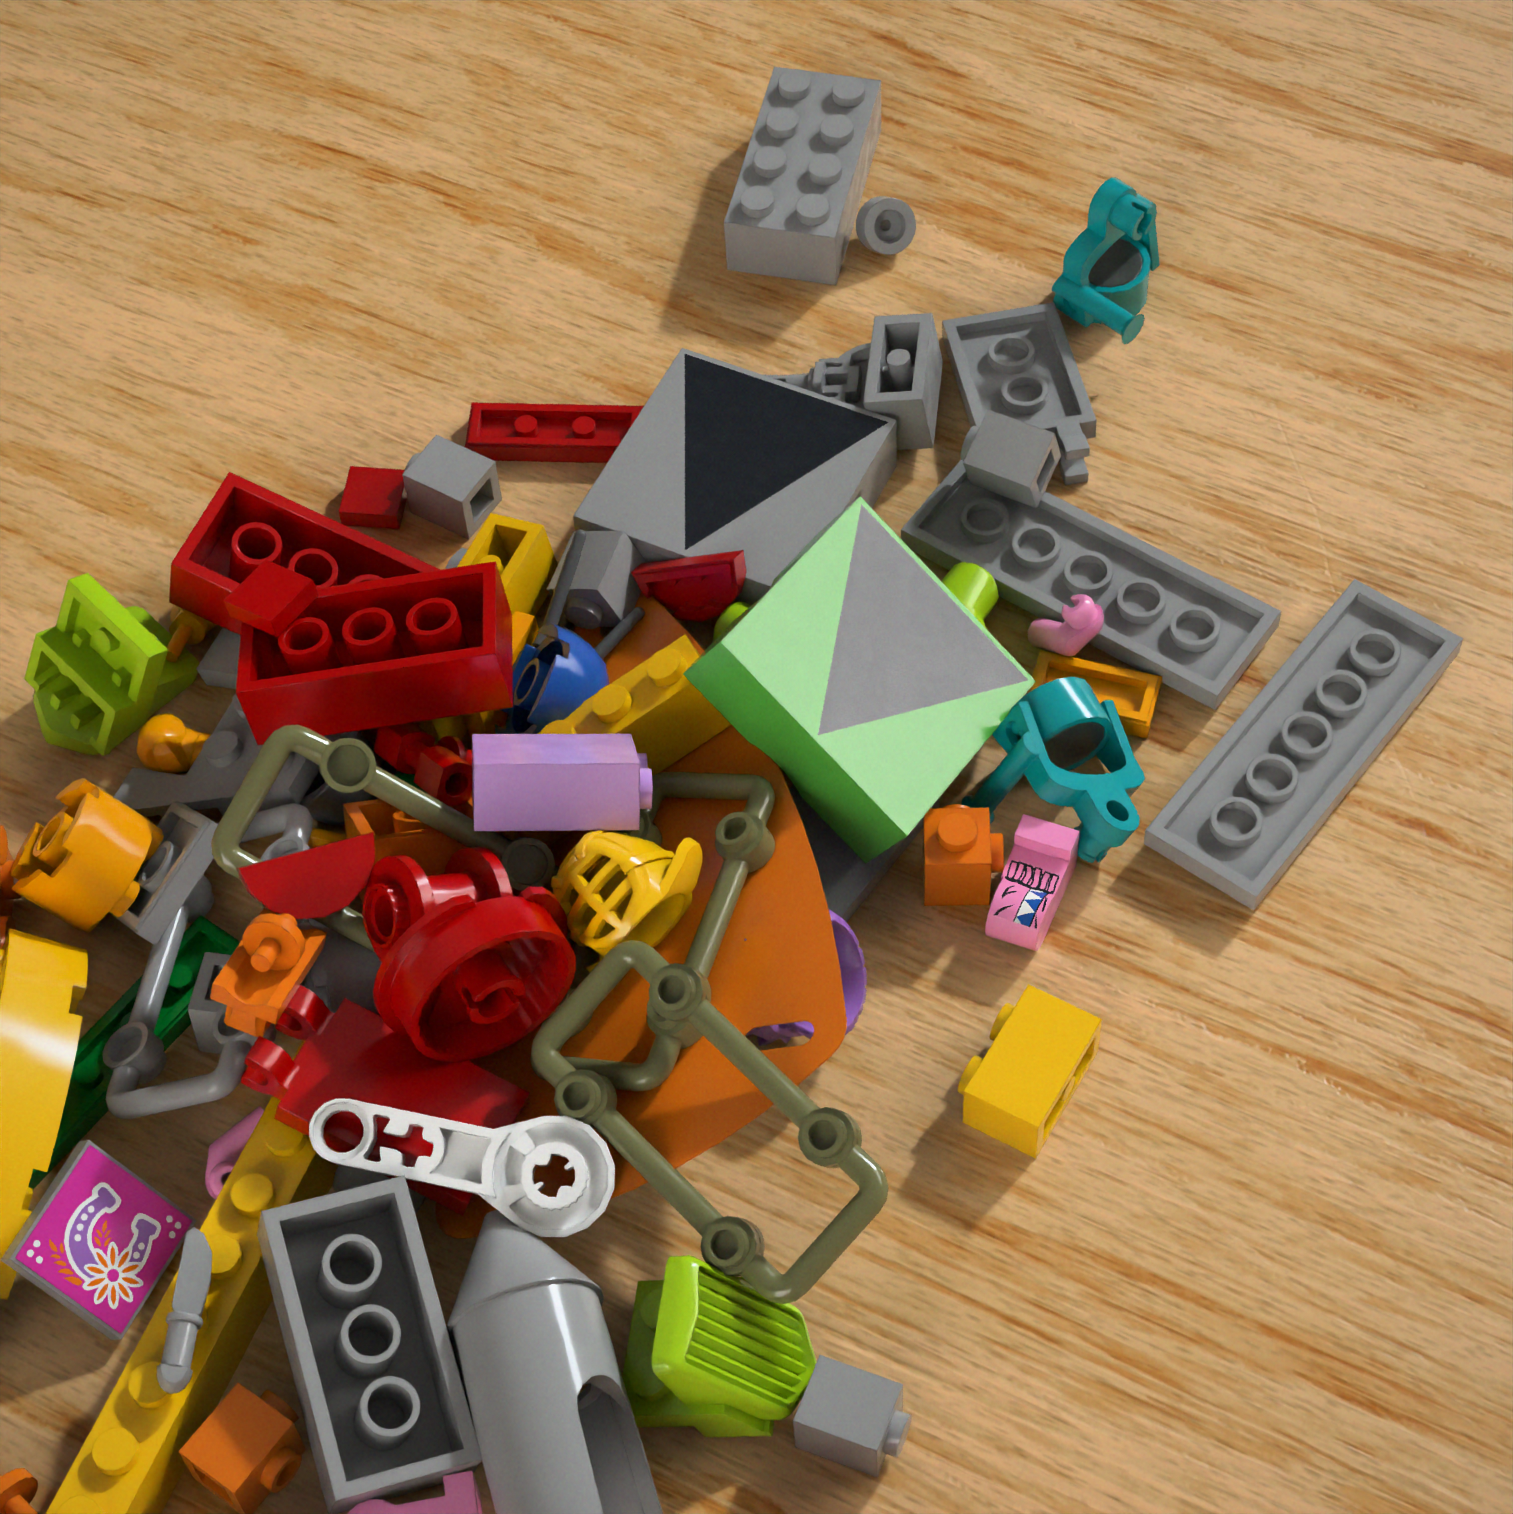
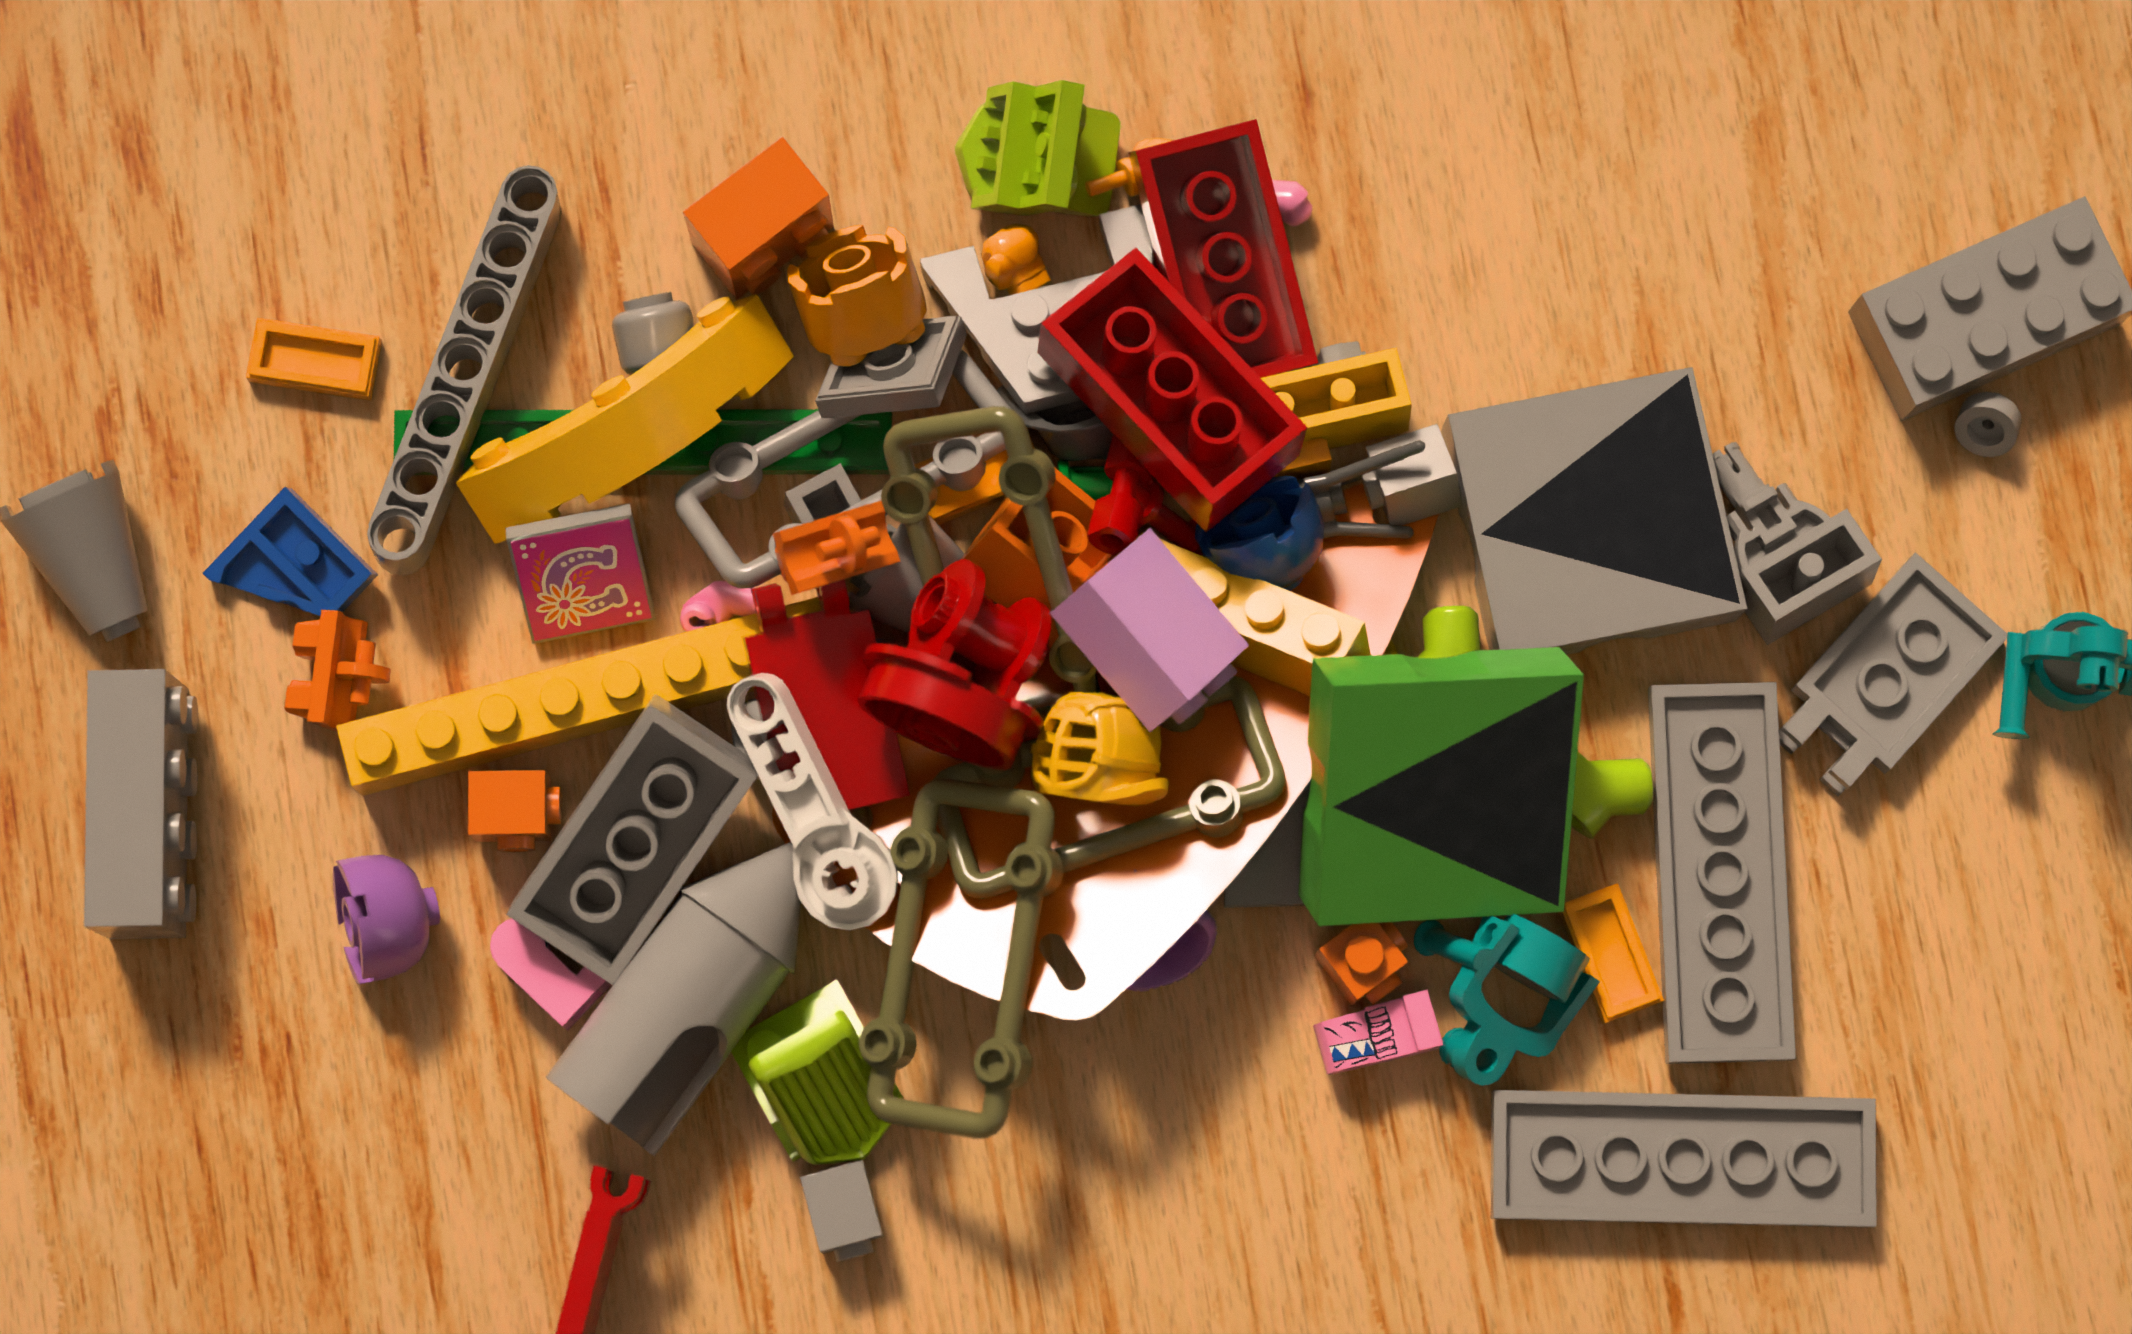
camera: 45 degrees right, 25 degrees up
light grey piece [157,1227,212,1394] -> none
red tile [223,559,319,637] -> none
red tile [236,832,375,919] -> none
red tile [339,466,407,529] -> none
light grey brick [402,435,502,539] -> none
red tile [465,402,644,463] -> none
red tile [631,550,747,622] -> none
yellow brick [957,984,1102,1159] -> none
light grey brick [960,409,1061,508] -> none
bright pink arm [1028,594,1104,656] -> none

